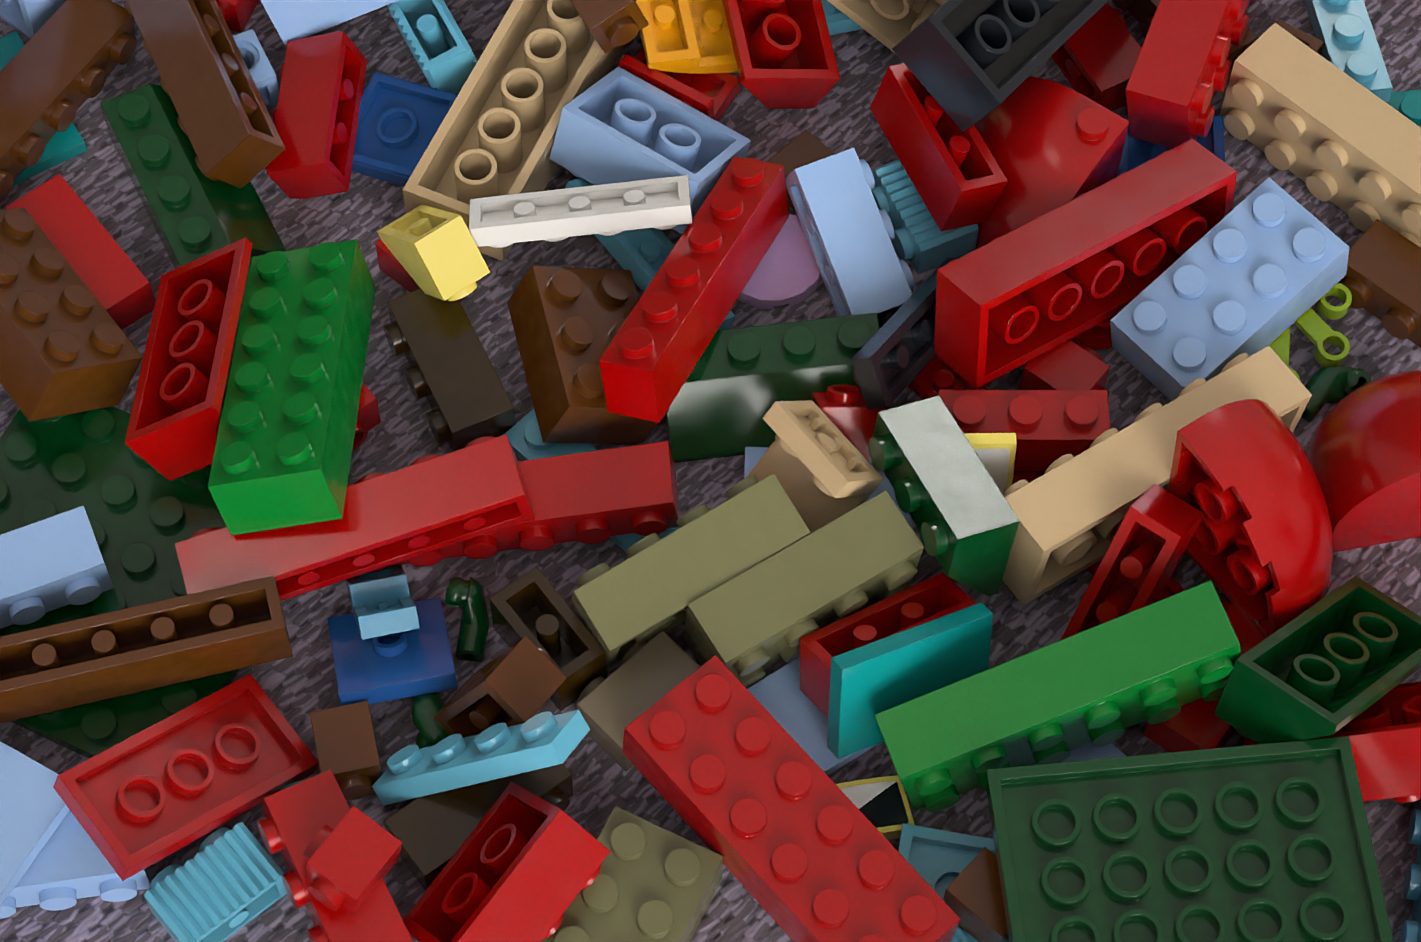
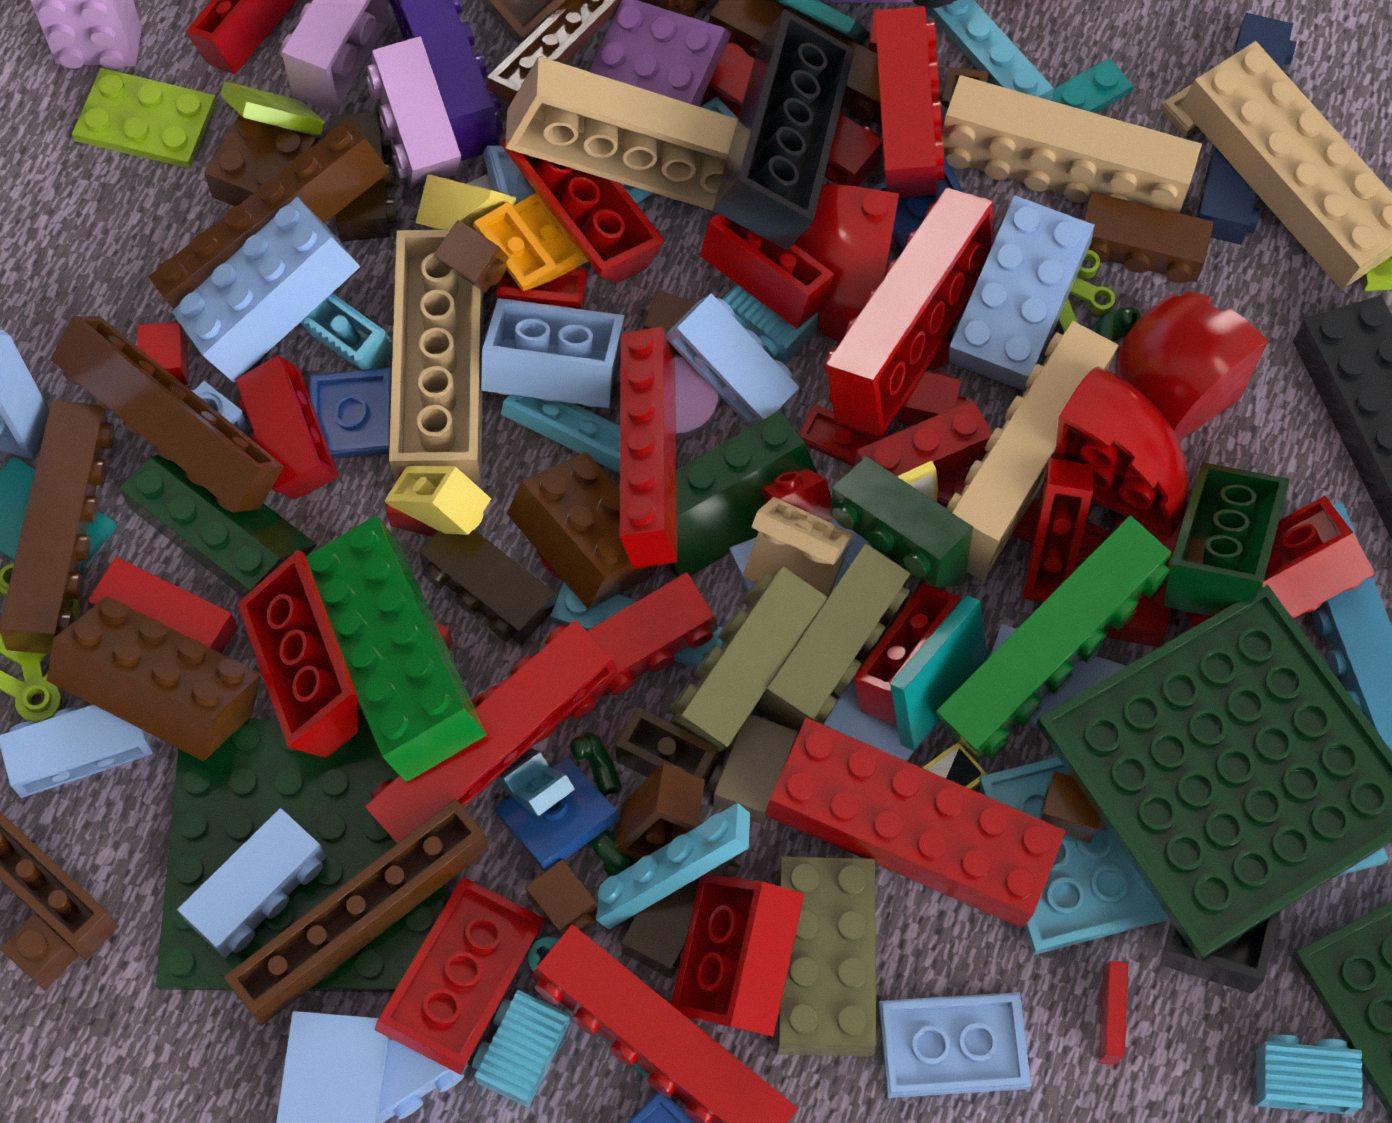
camera: 25 degrees left, 5 degrees up
red brick [304,805,402,915] -> none
white plate [469,175,692,248] -> none
black plate [851,257,960,410] -> none

